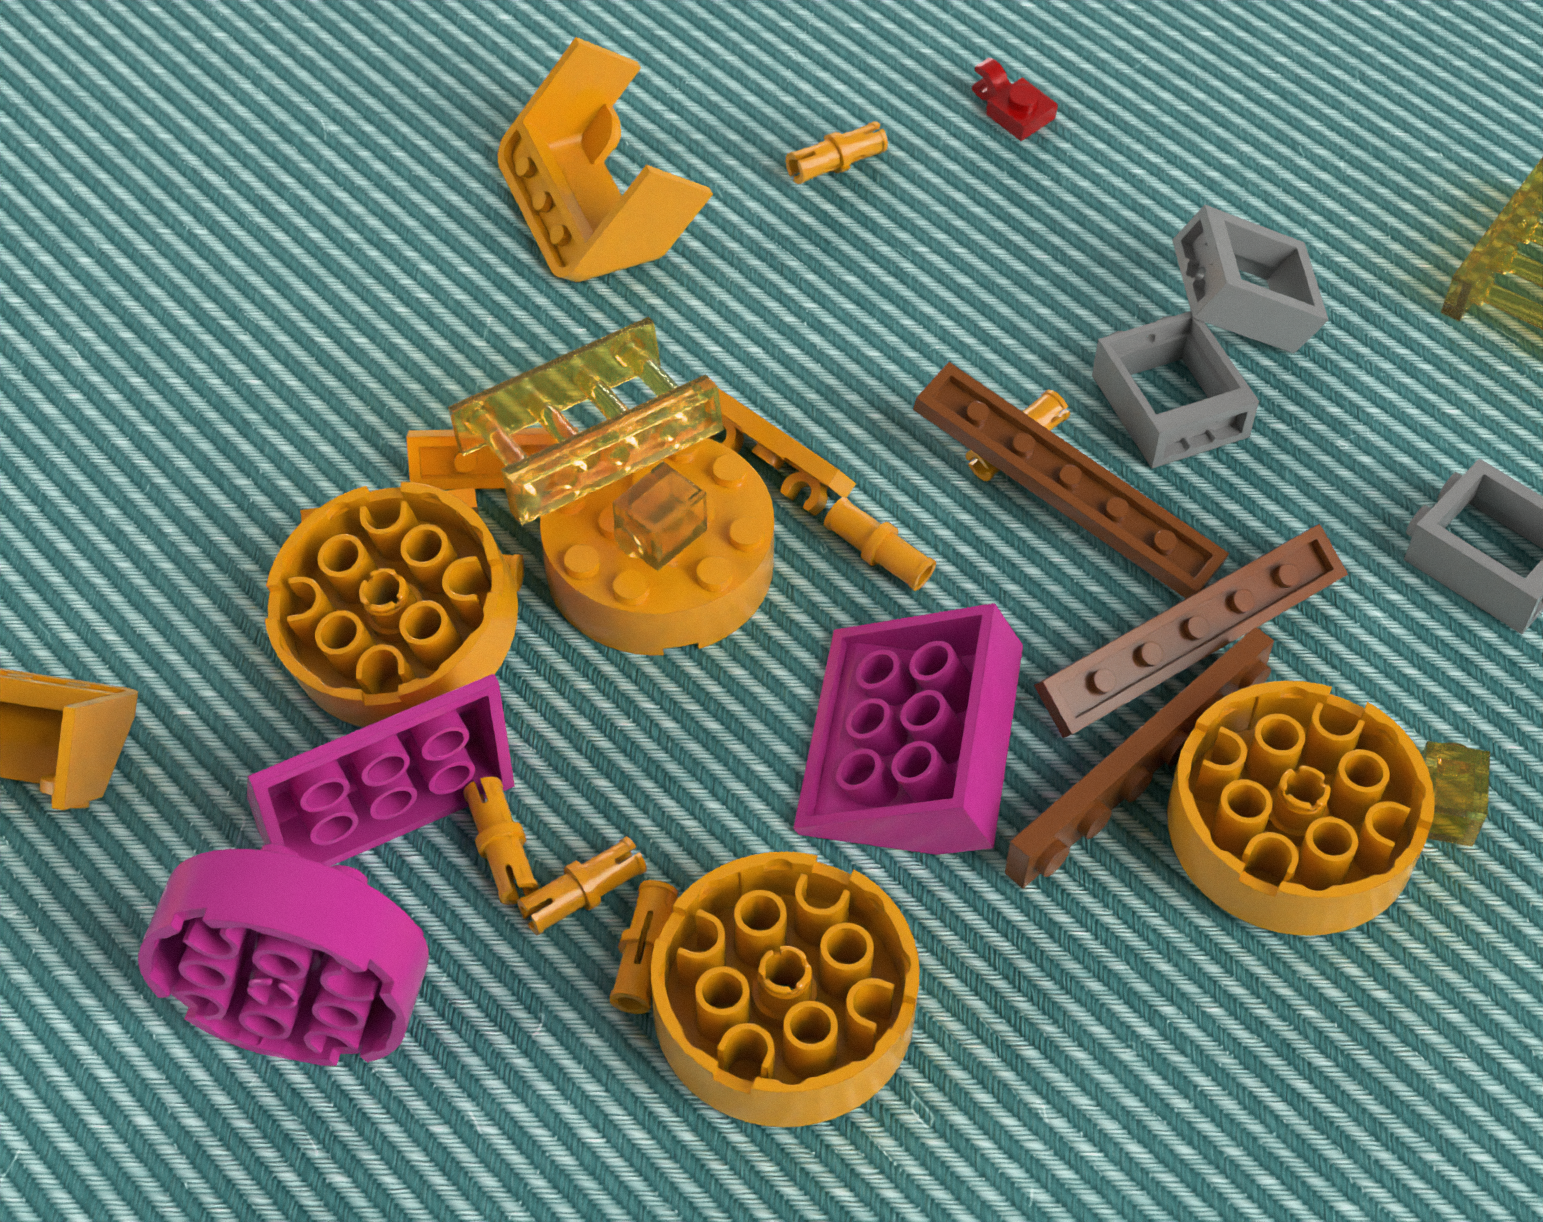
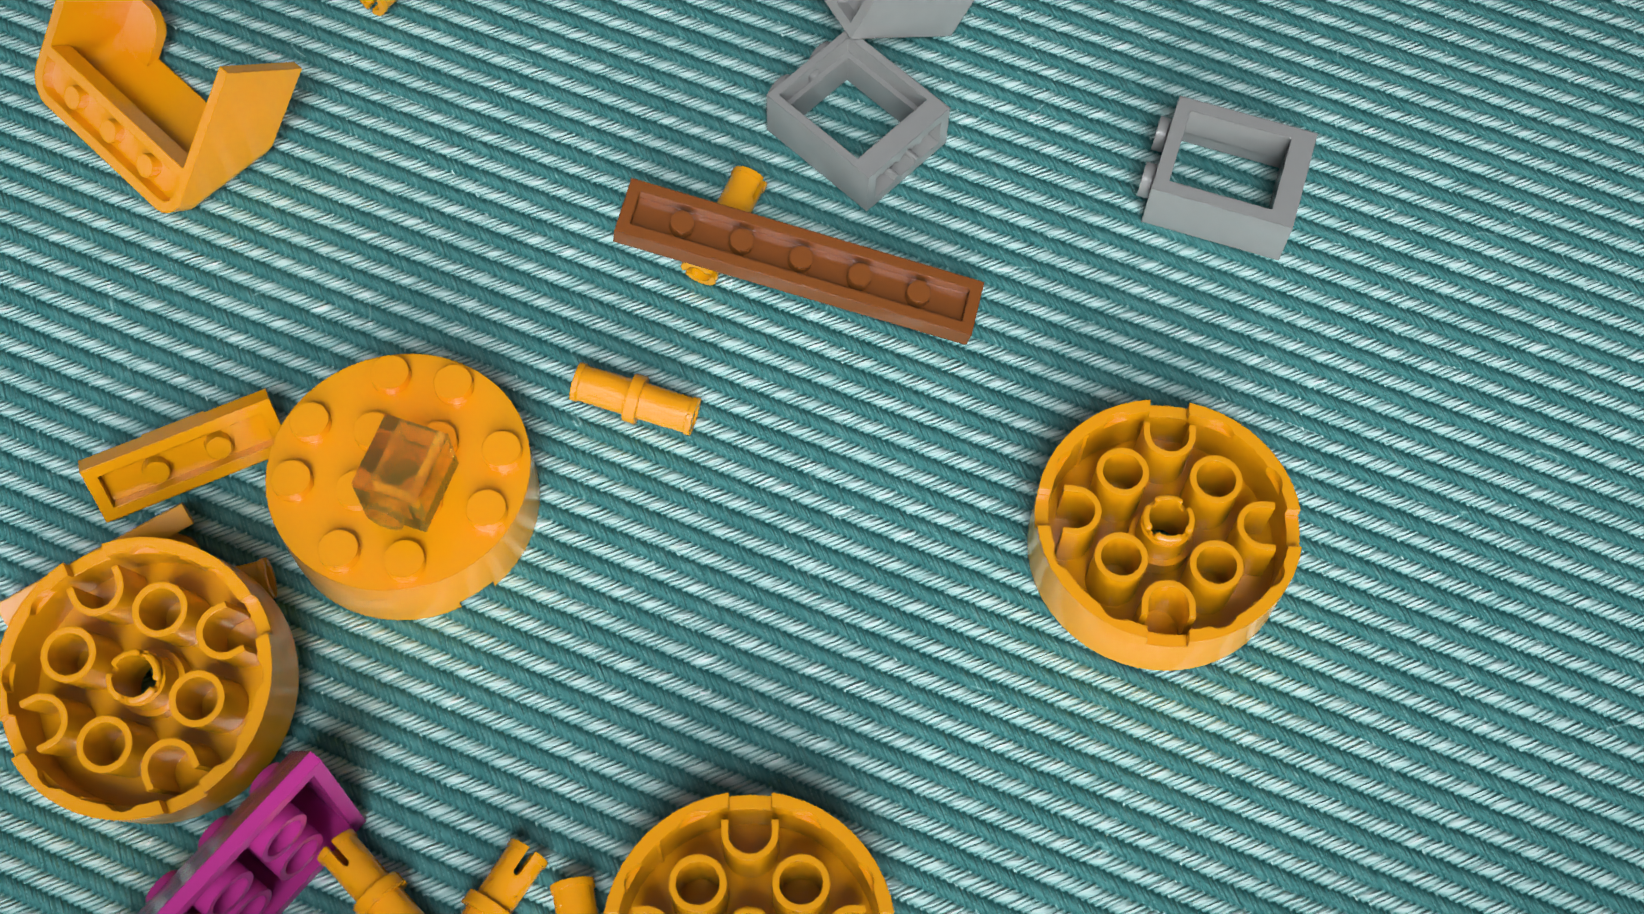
camera: 25 degrees left, 10 degrees up
clear yellow fence [448,317,723,526] -> none
light orange plate [697,384,856,516] -> none
dark pink slope [793,603,1023,855] -> none
dark orange plate [1005,626,1274,889] -> none
dark orange plate [1034,524,1348,738] -> none
clear yellow brick [1421,741,1490,847] -> none

